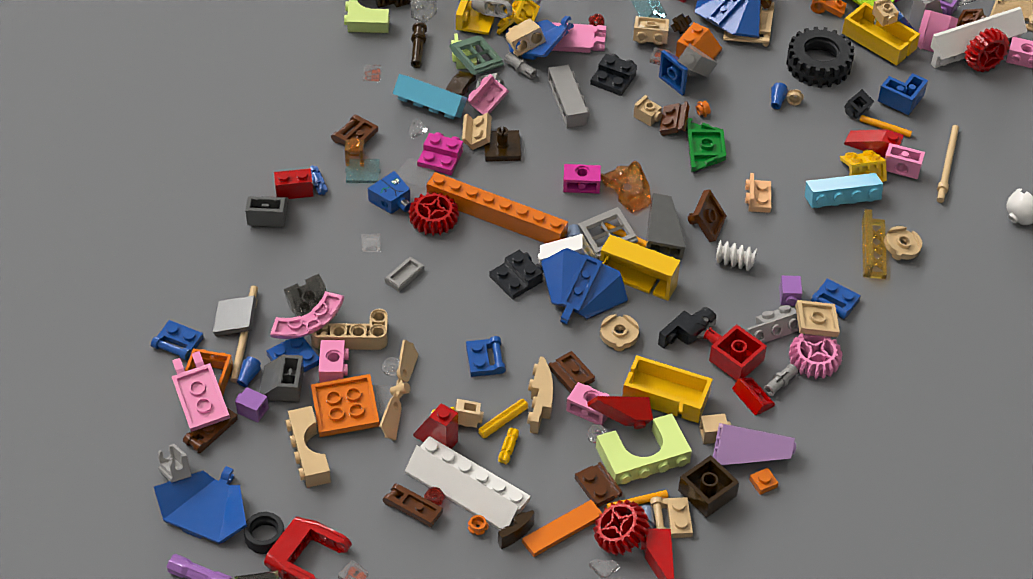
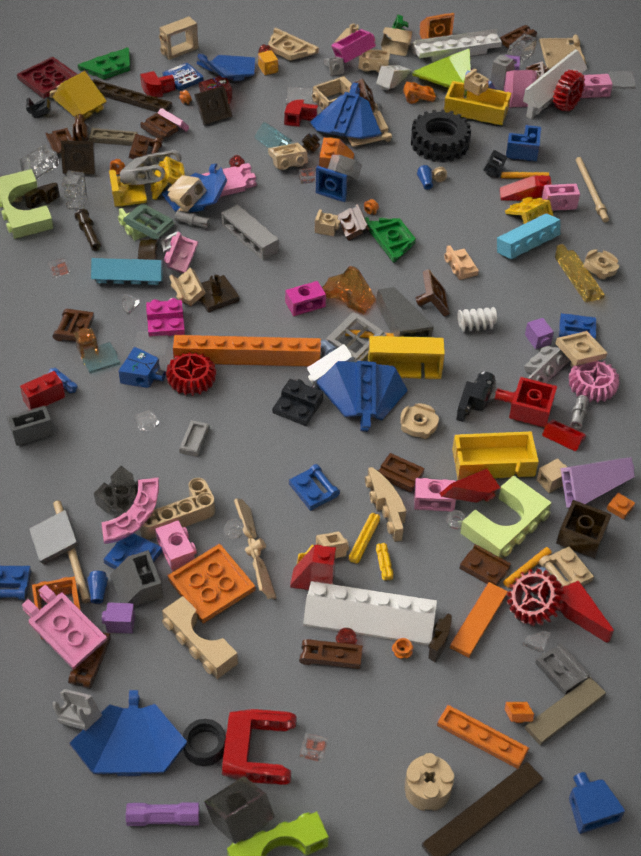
camera: 25 degrees left, 0 degrees up
black plate [590,54,637,96] -> none

